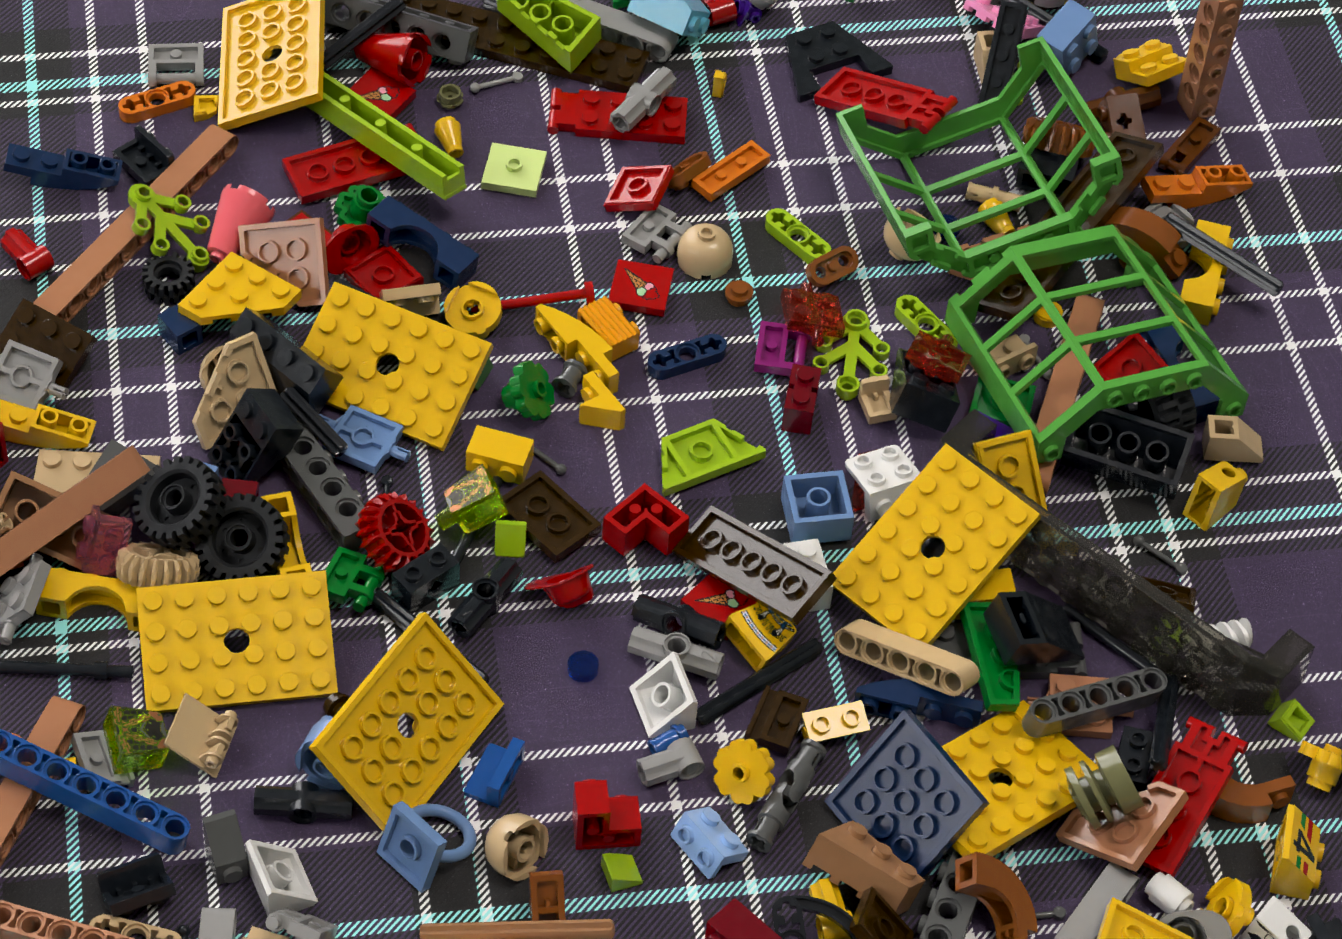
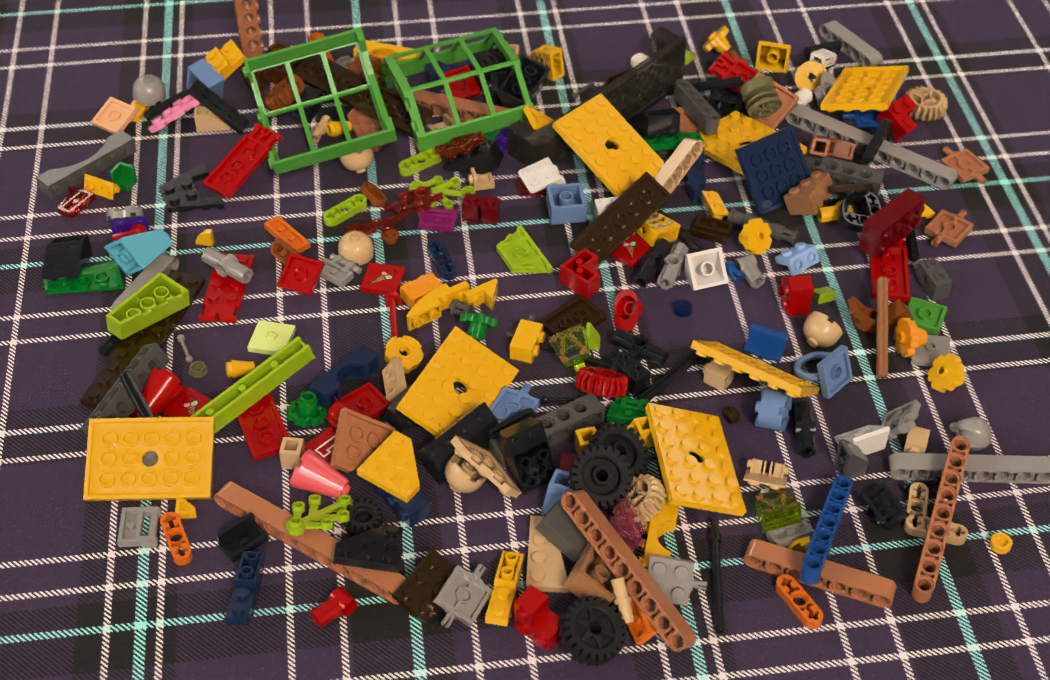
camera: 85 degrees left, 5 degrees down
axle [1164,212,1284,297] -> none
none -> tan brick [279,437,306,469]
none -> black plate [333,524,403,573]
none -> clear red plate [345,213,406,235]

